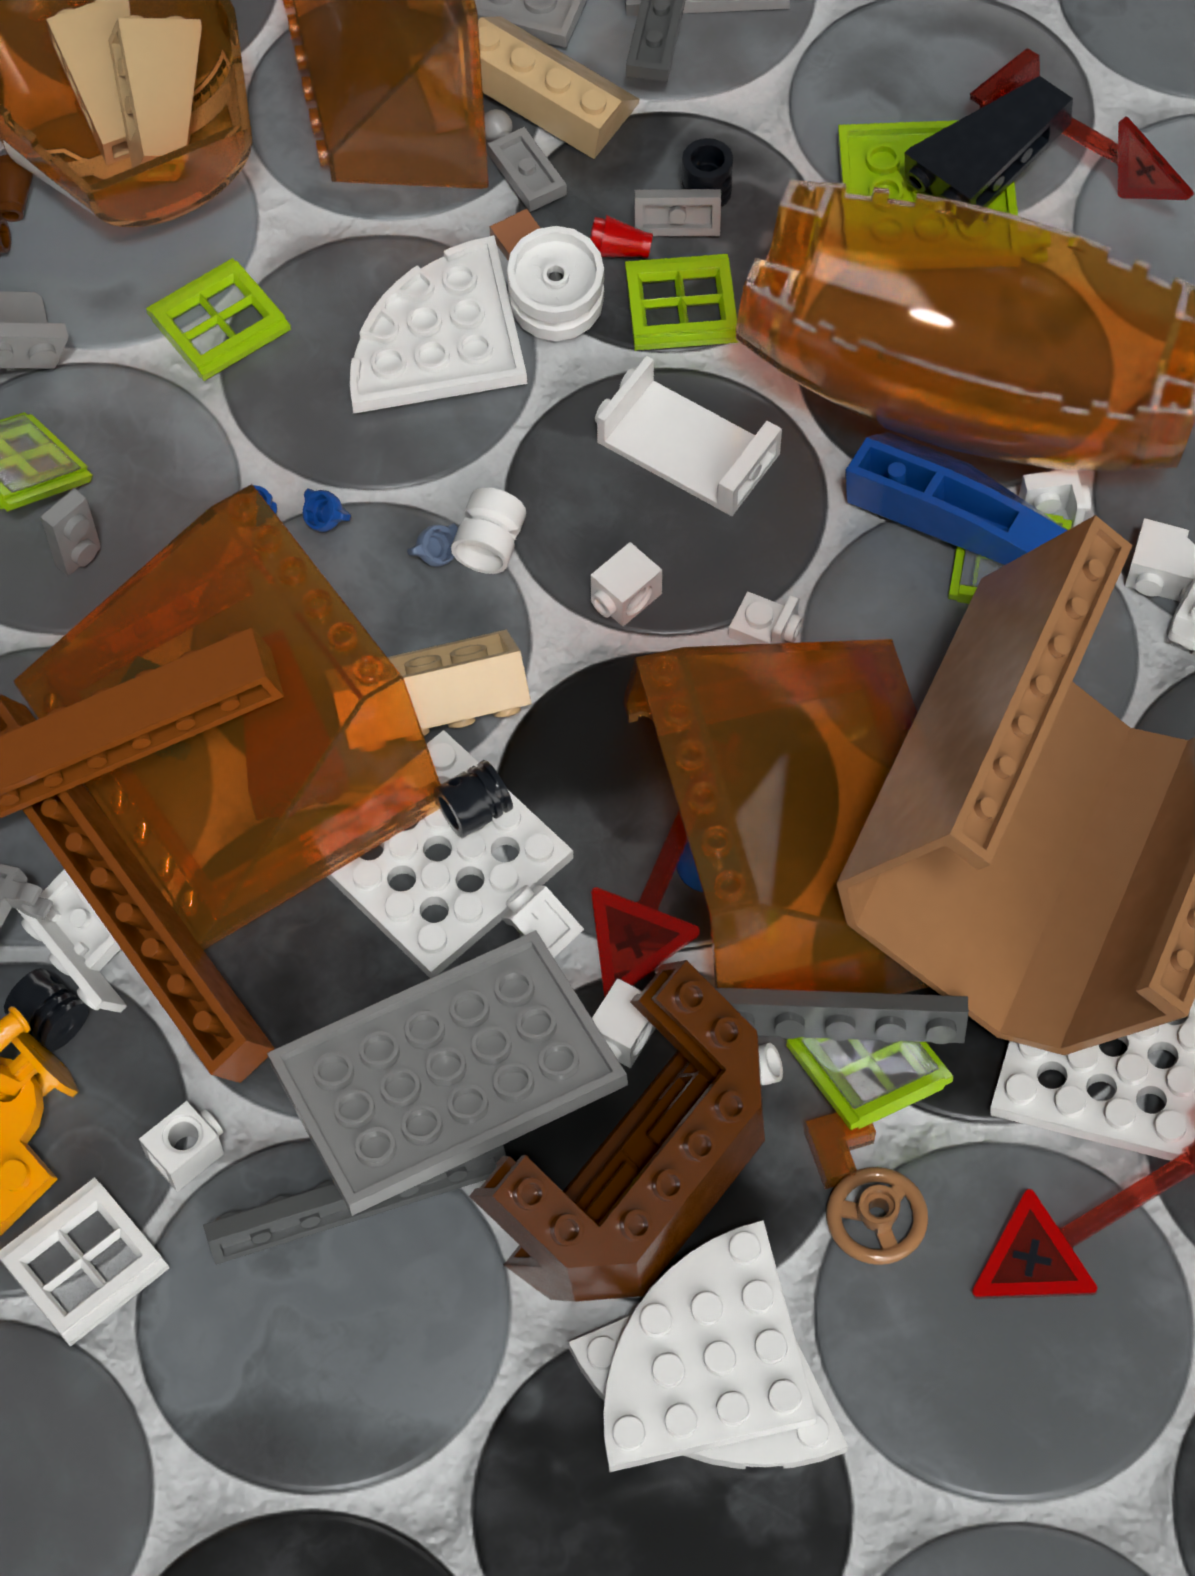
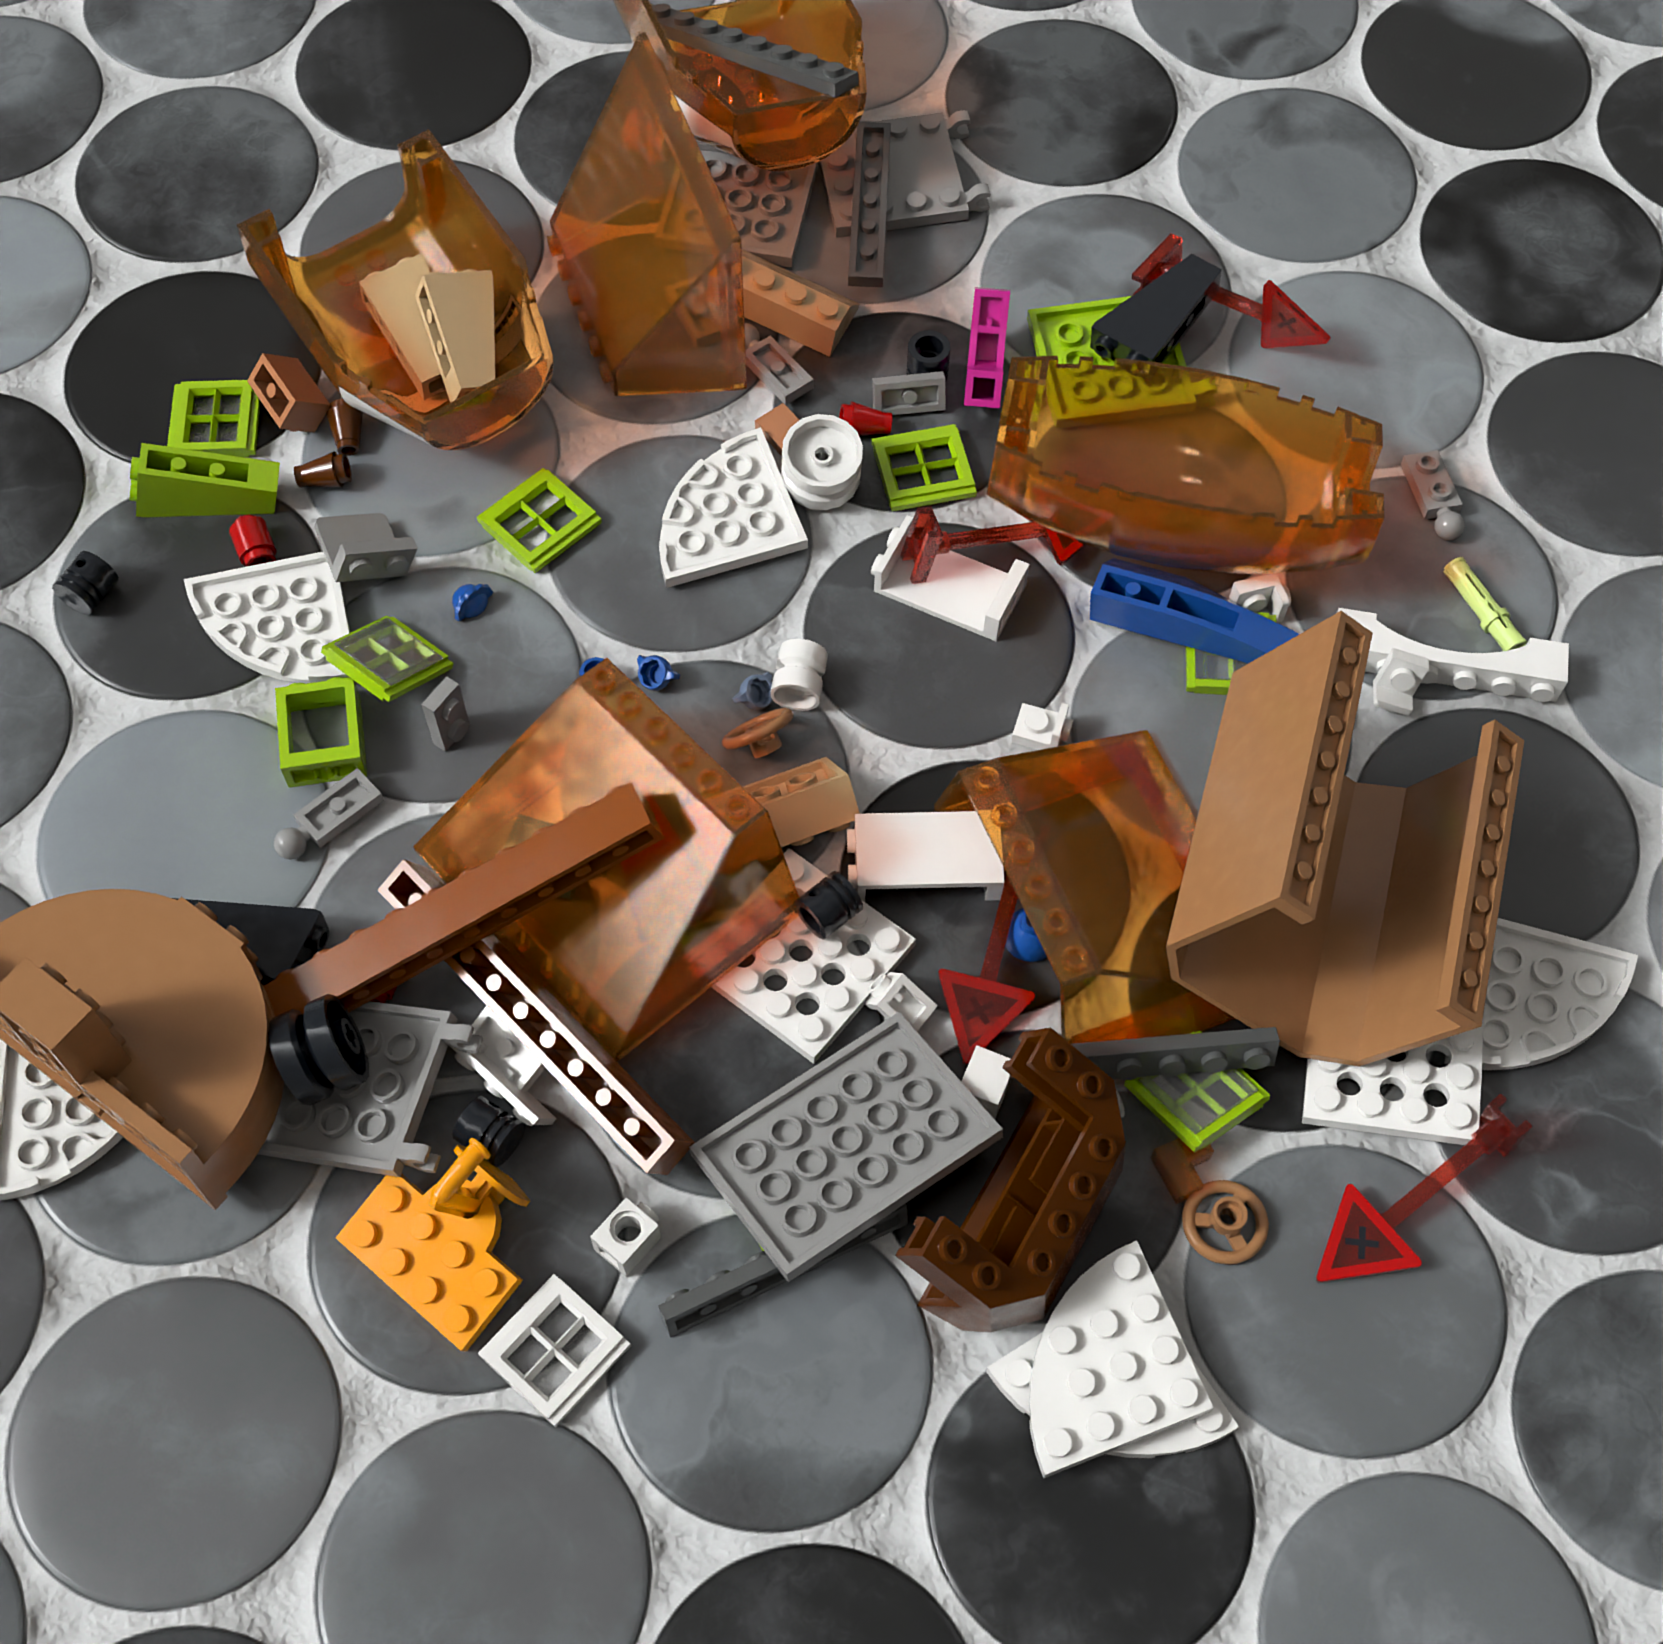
camera: 10 degrees left, 0 degrees up
white brick [590,542,662,627] -> none
none -> blue piece [452,584,493,621]
none -> medium nougat piece [722,708,794,758]
none -> white panel [847,811,1004,902]
none -> clear red piece [900,492,1114,584]
none -> dark pink arch [964,287,1010,408]

